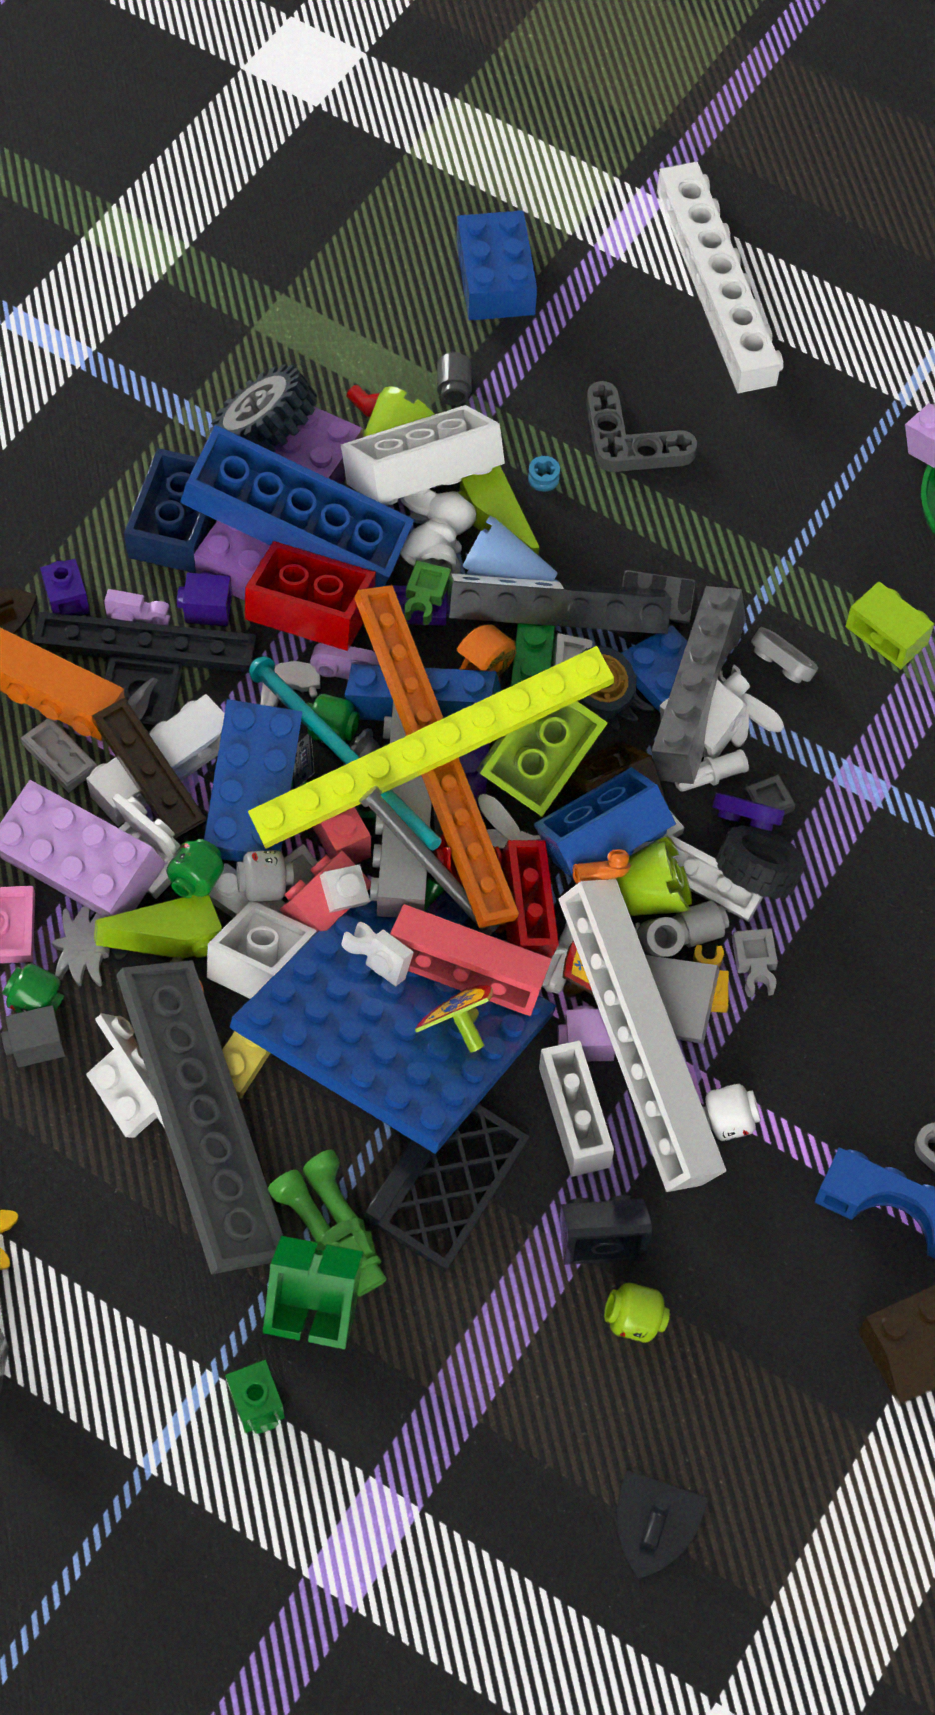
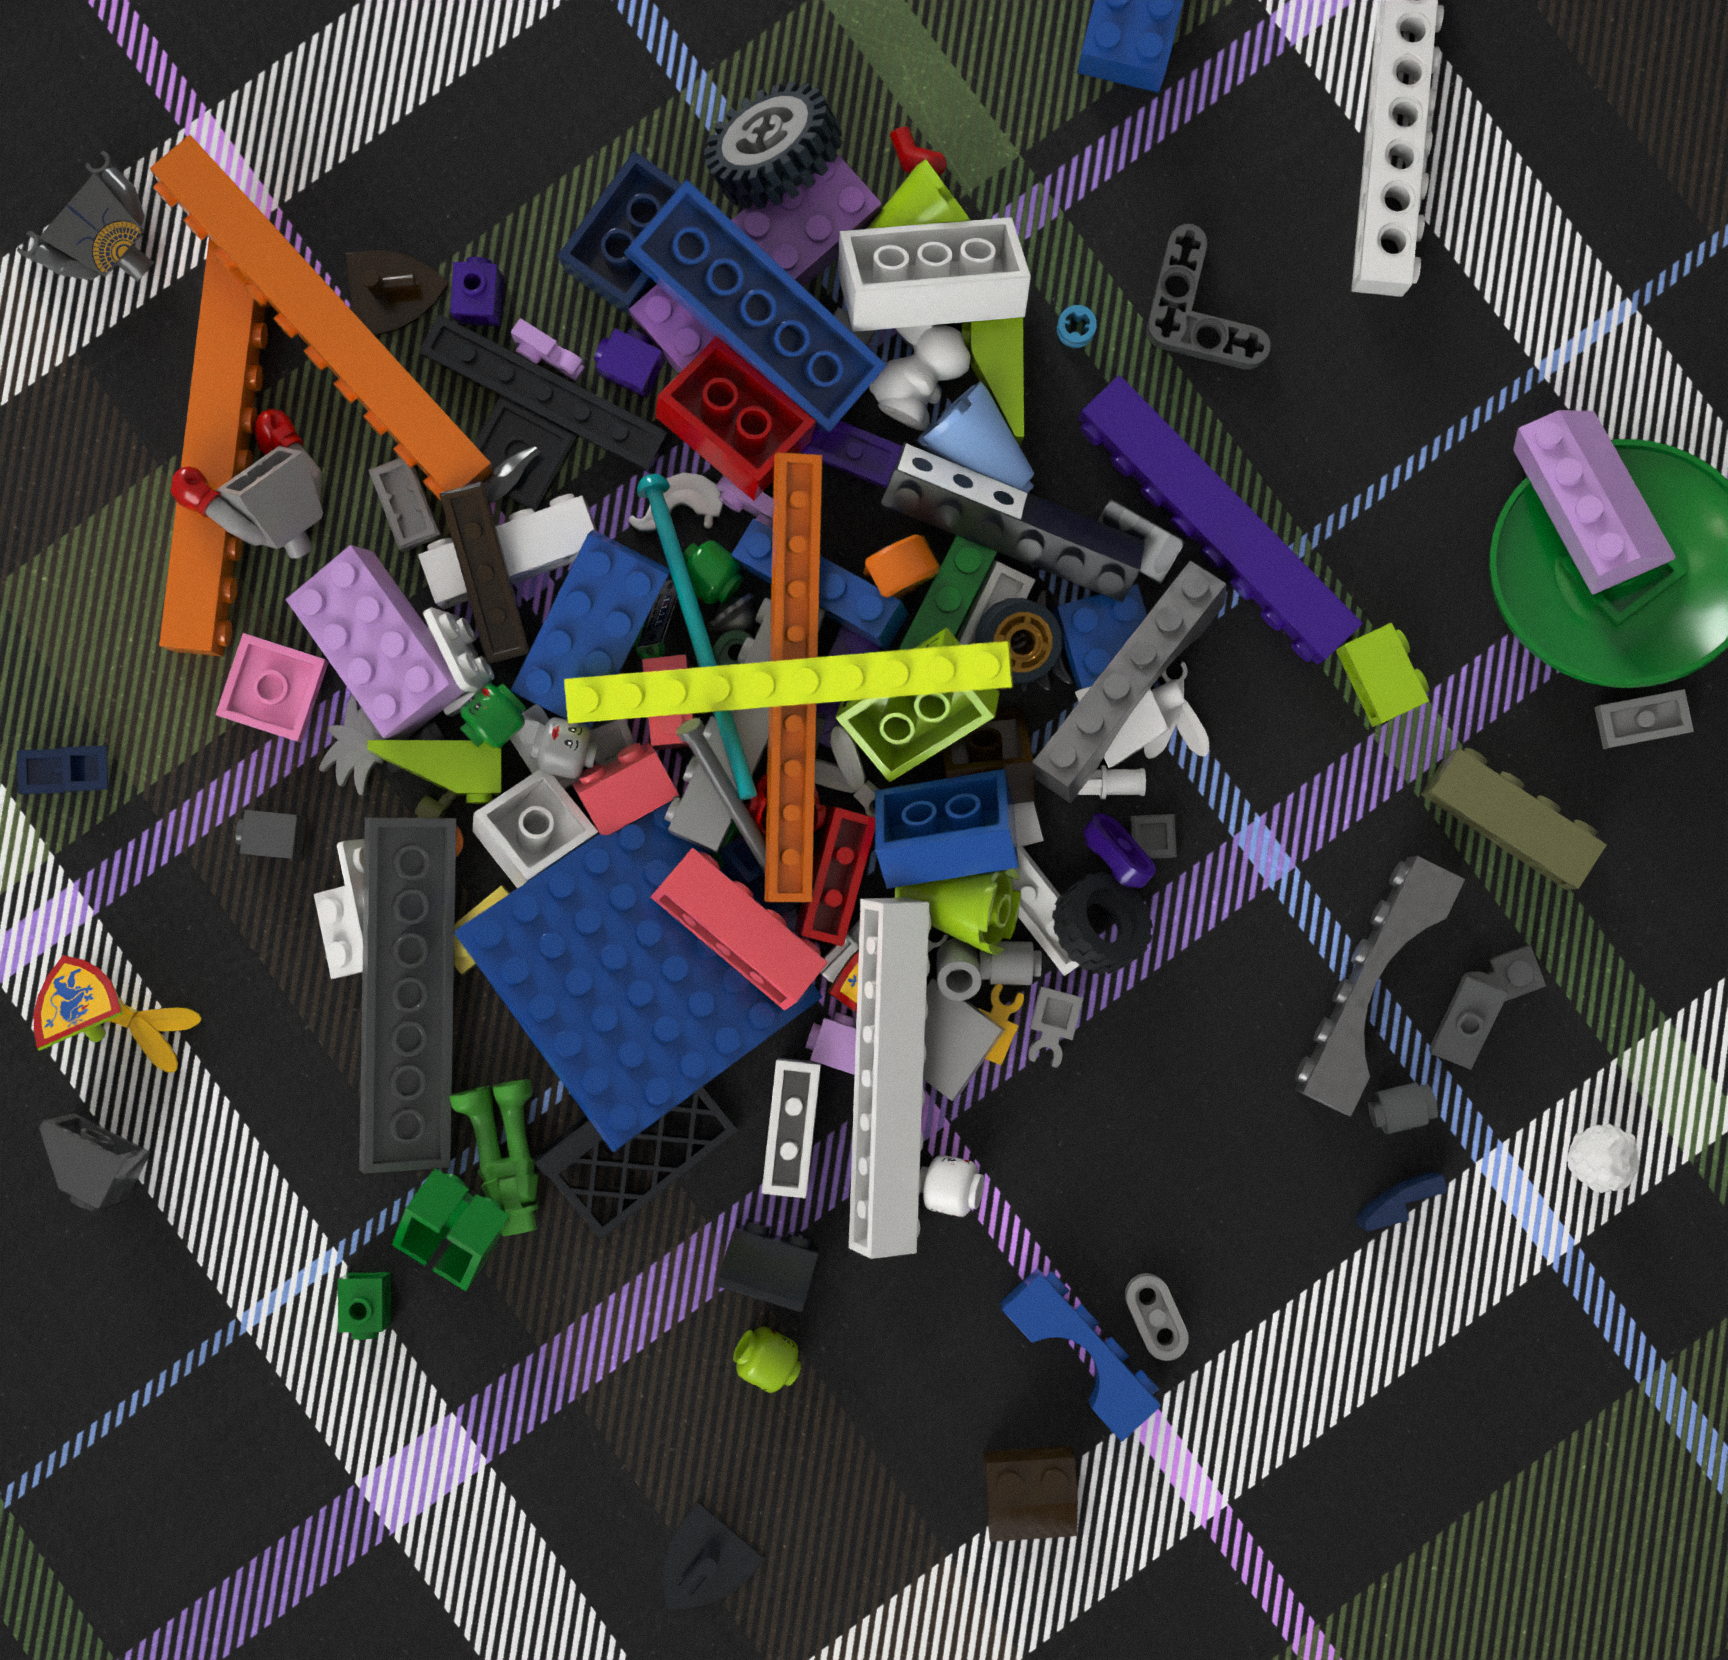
camera: 25 degrees right, 25 degrees up
green head [2,963,64,1013] -> none
white plate [319,864,370,913] -> none
white plate [341,922,414,986] -> none
bright green plate [405,560,451,625] -> none
shield [415,985,493,1052] -> none
dark grey brick [437,352,472,406] -> none
orange arm [572,849,631,884] -> none
light grey plate [751,627,818,683] -> none
none -> dark purple brick [1078,375,1363,665]

